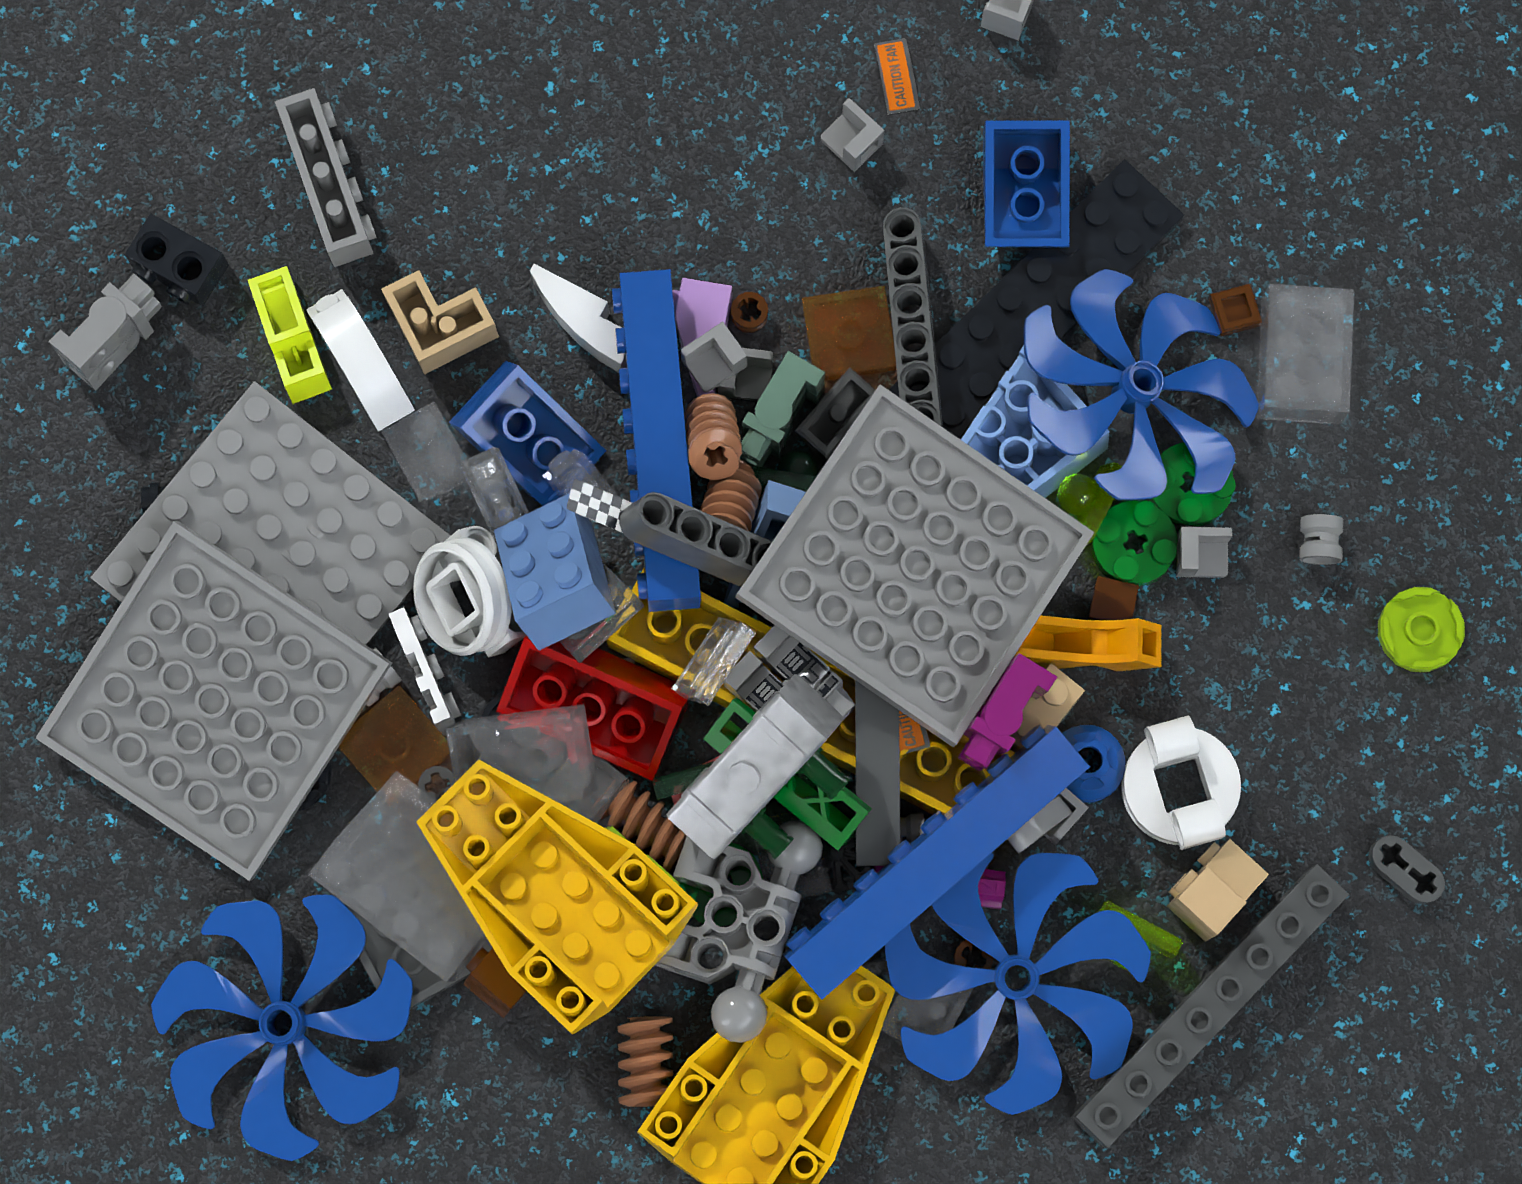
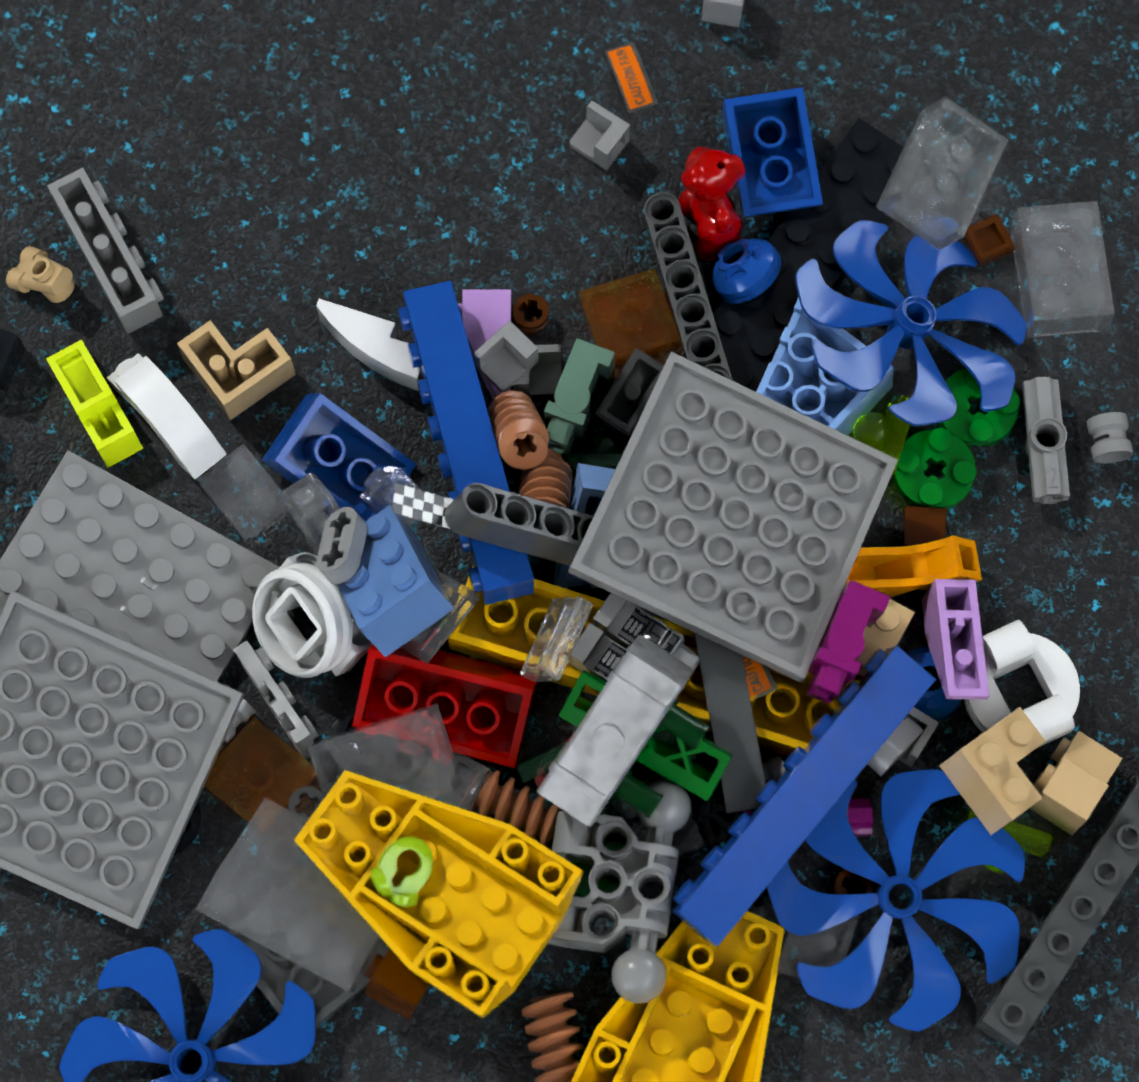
camera: 10 degrees left, 5 degrees down
light grey panel [1176,527,1232,578] -> none
none -> tan plate [6,246,75,303]
none -> light grey beam [316,507,367,584]
none -> lime piece [371,837,433,907]
none -> red animal [678,146,745,262]
none -> blue piece [712,238,782,304]
none -> clear brick [876,96,1008,250]
none -> lavender slope [921,579,990,700]
none -> tan brick [939,707,1046,835]
none -> light grey piece [1022,377,1070,504]

